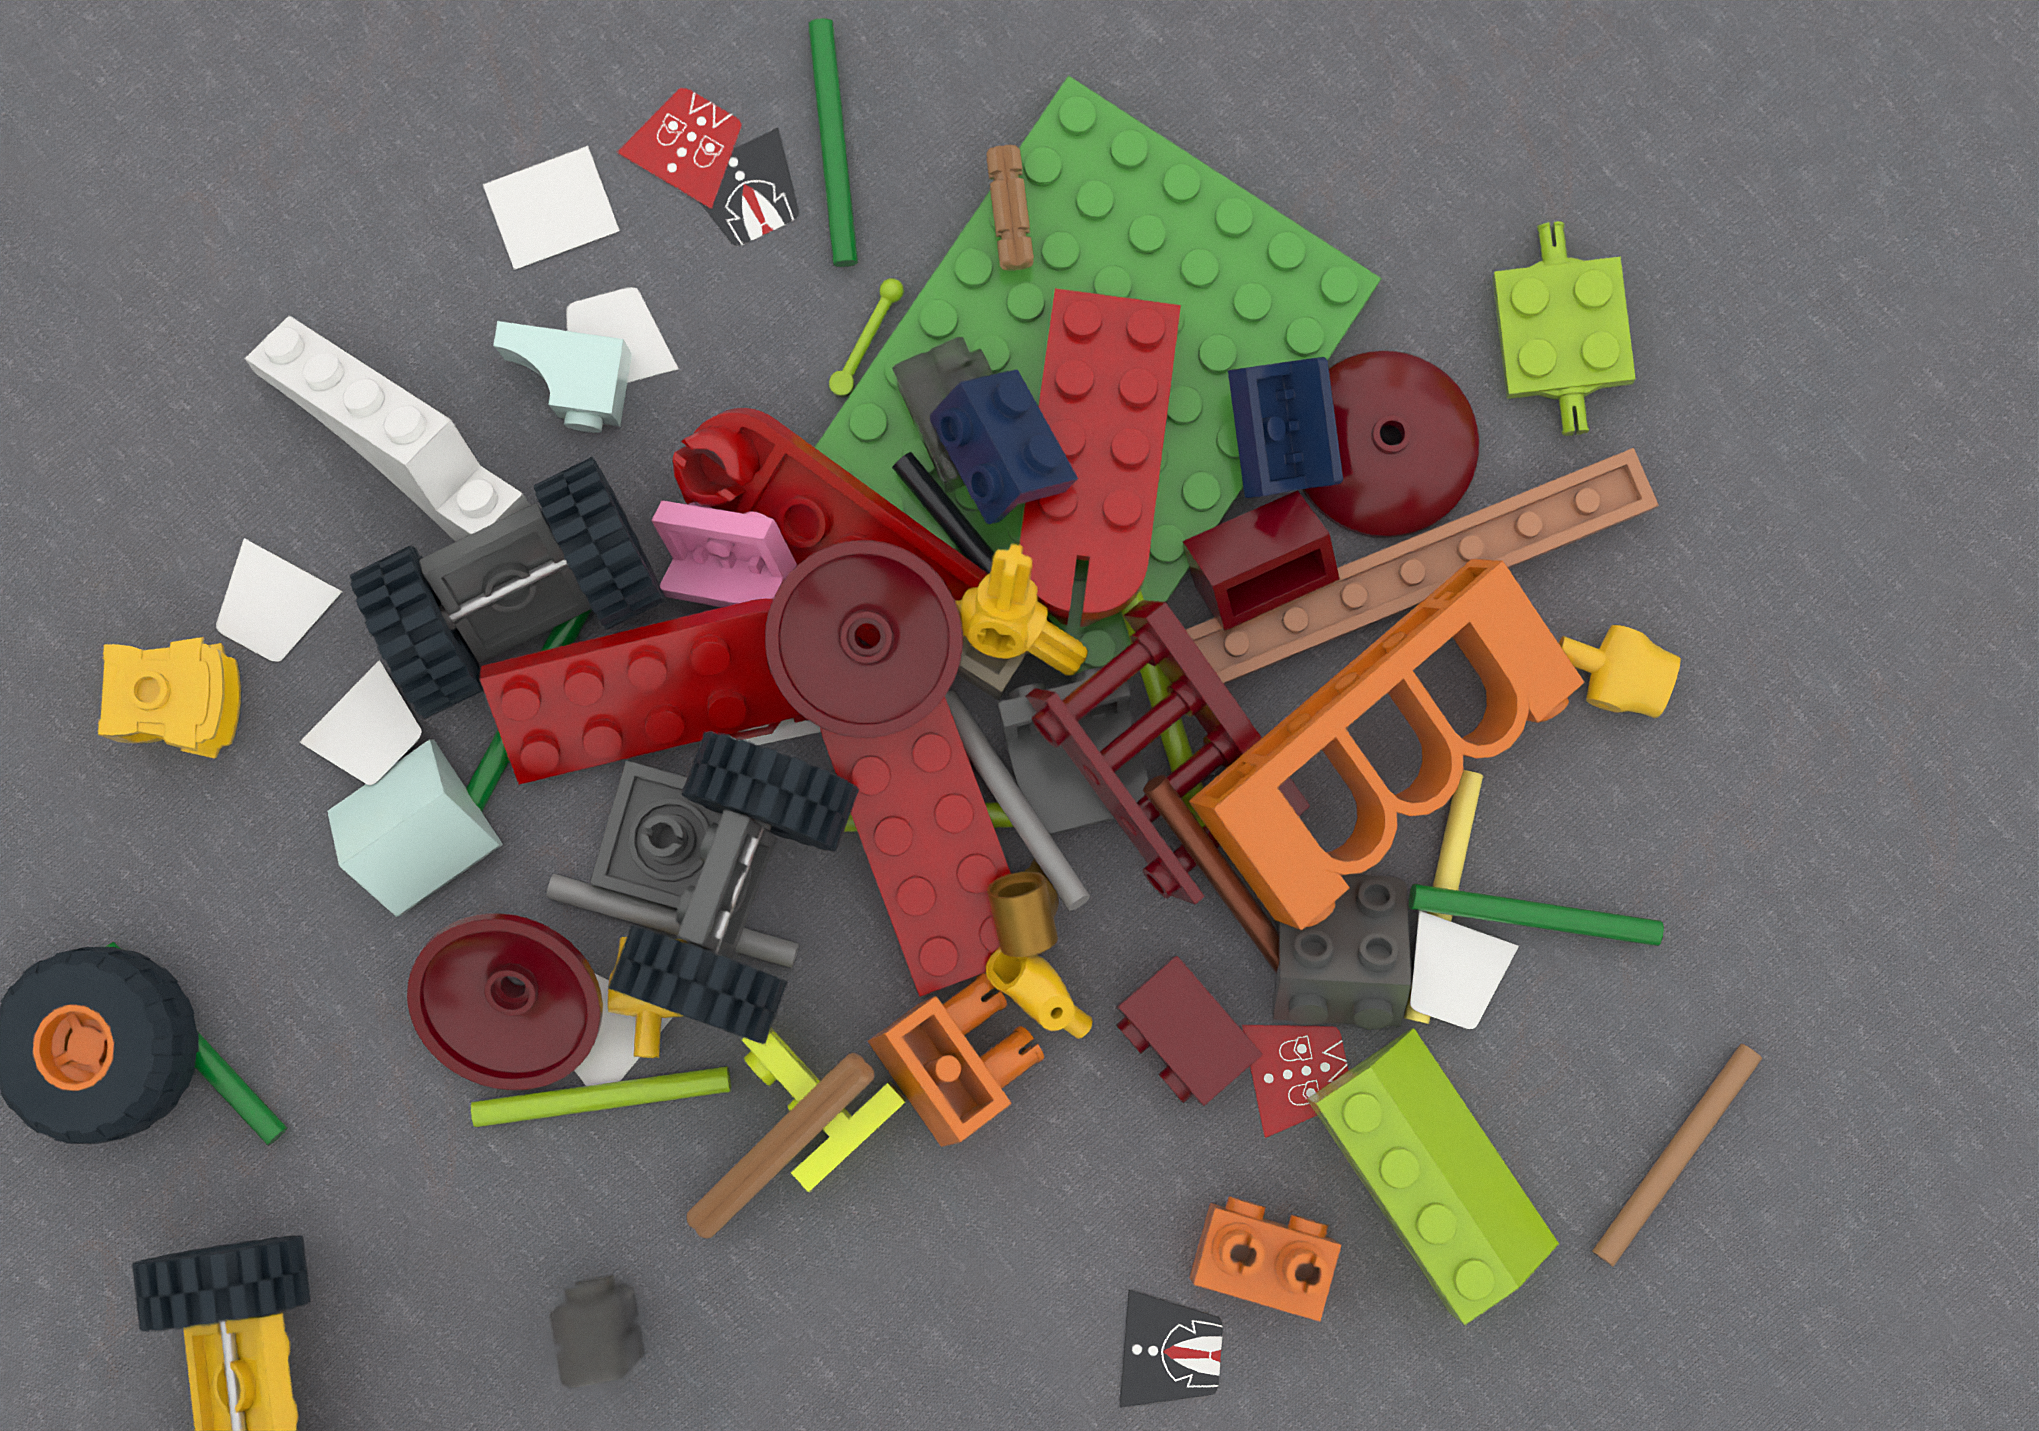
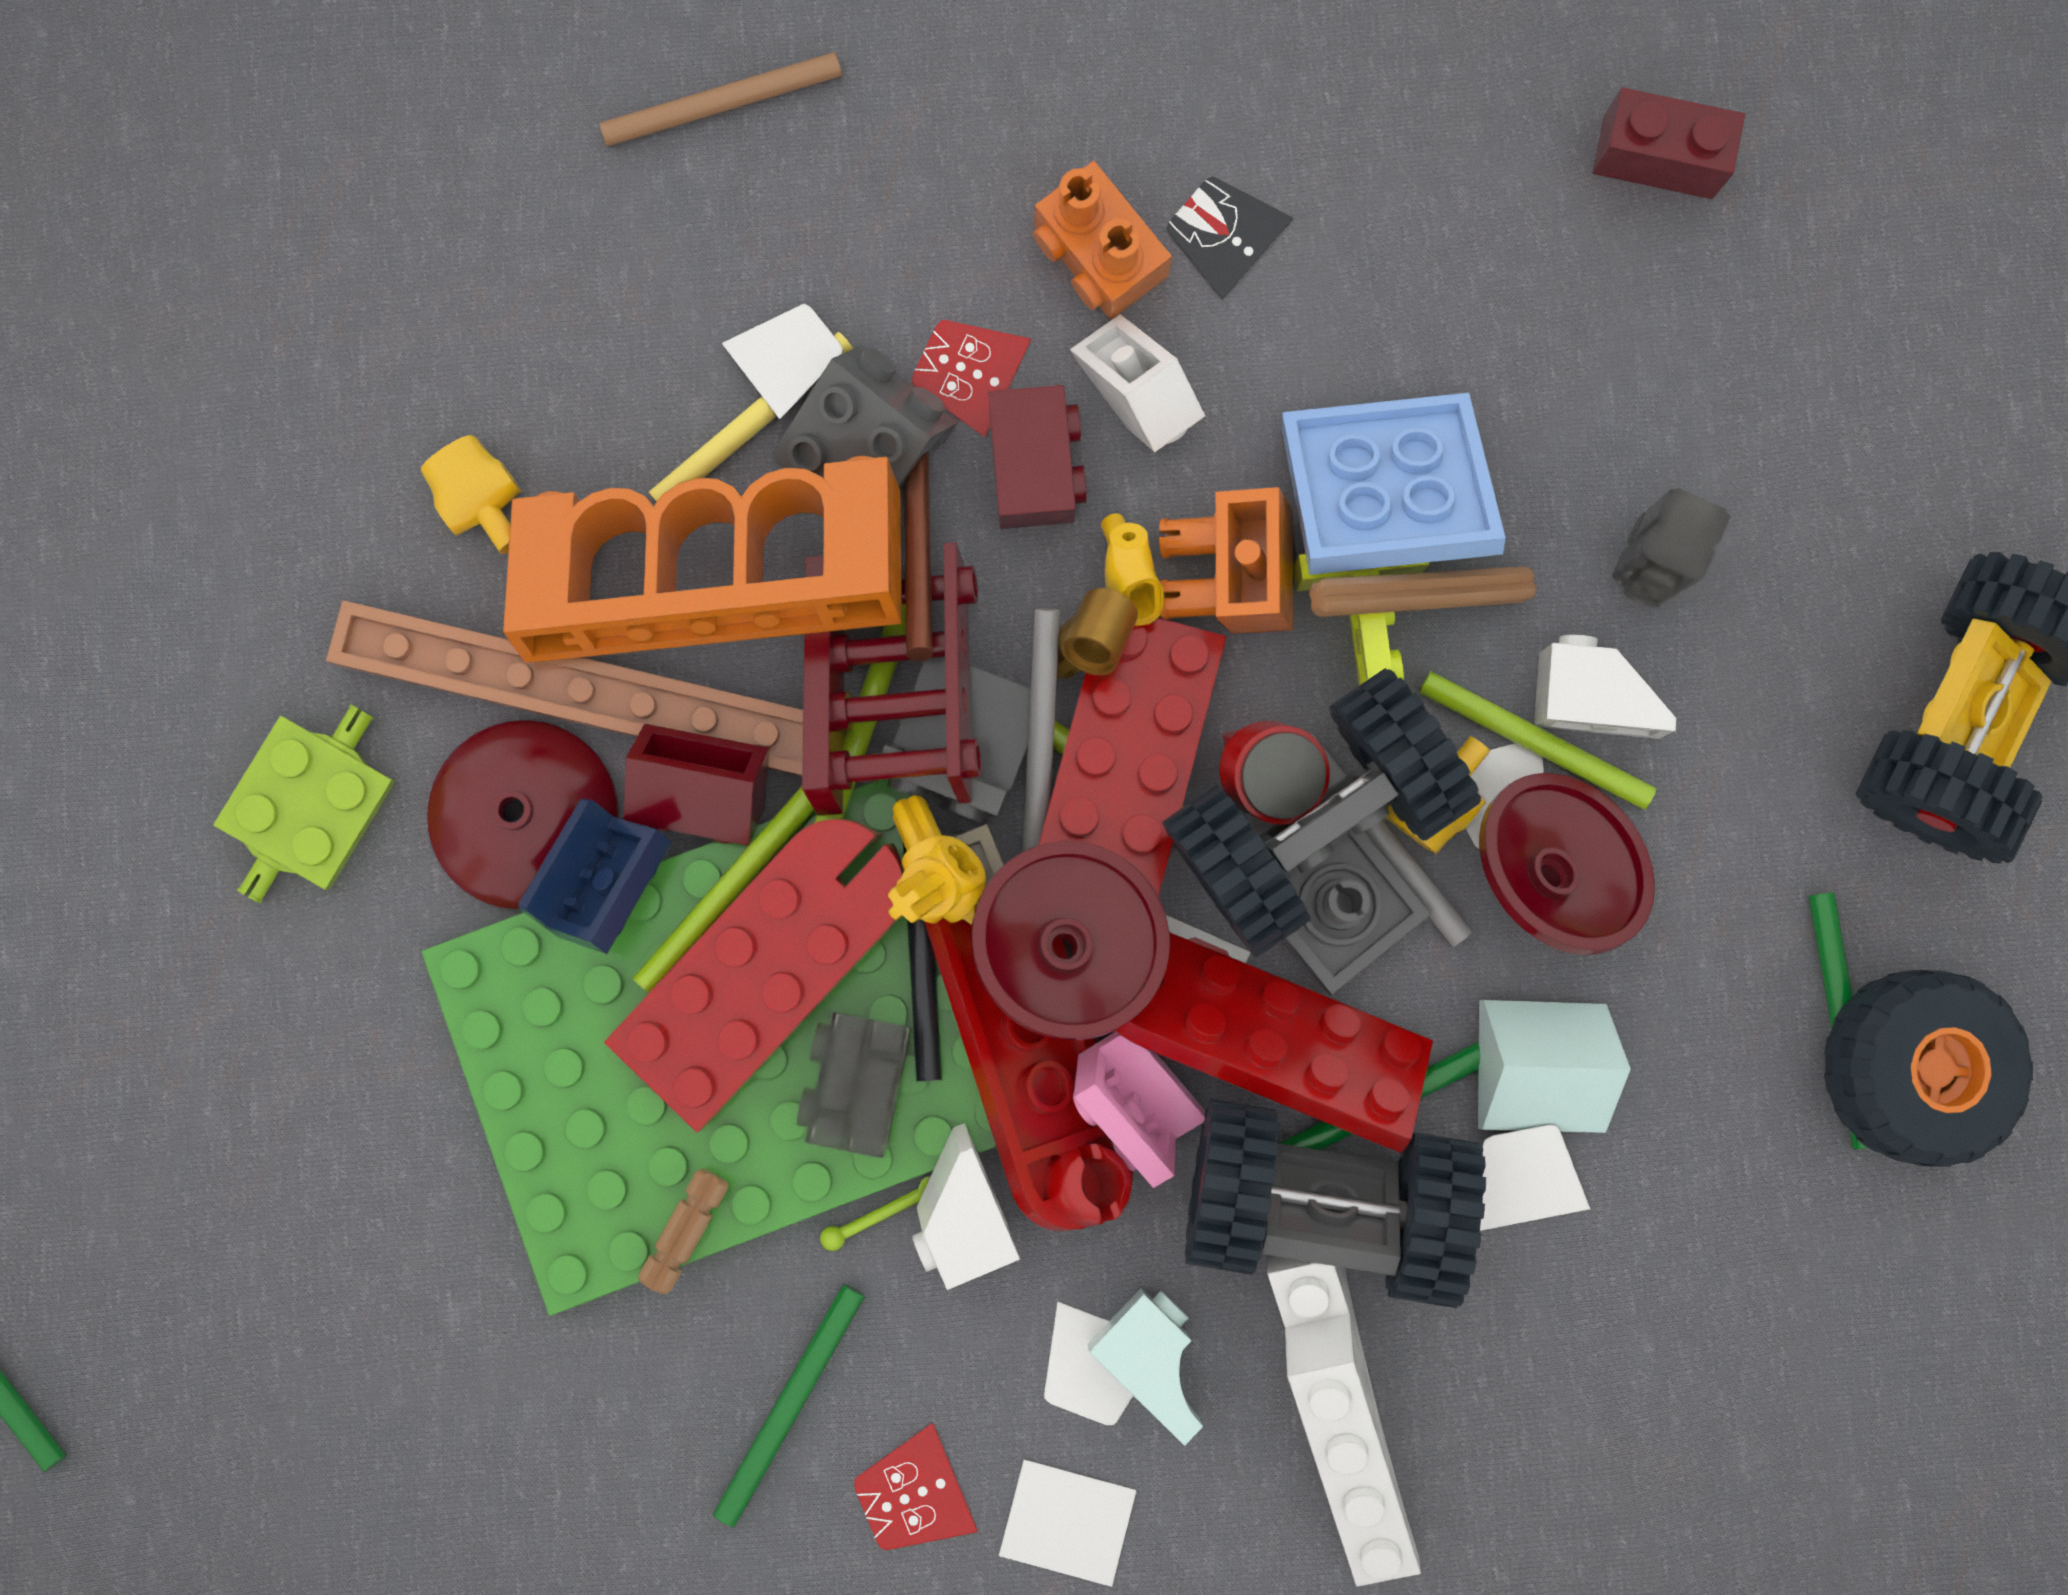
camera: 140 degrees left, 0 degrees up
yellow piece [98,637,241,759] -> none
white sticker [216,538,342,662] -> none
black sticker [698,128,799,246] -> none
dark blue bracket [930,369,1078,524] -> none
lime slope [1307,1028,1559,1325] -> none
green bar [1409,884,1664,946] -> none
none -> lime bar [632,786,814,993]
none -> white slope [912,1123,1020,1290]
none -> white slope [1070,314,1205,452]
none -> pearl dark grey piece [1219,721,1330,824]
none -> light blue plate [1281,393,1506,575]
none -> white slope [1534,635,1676,739]

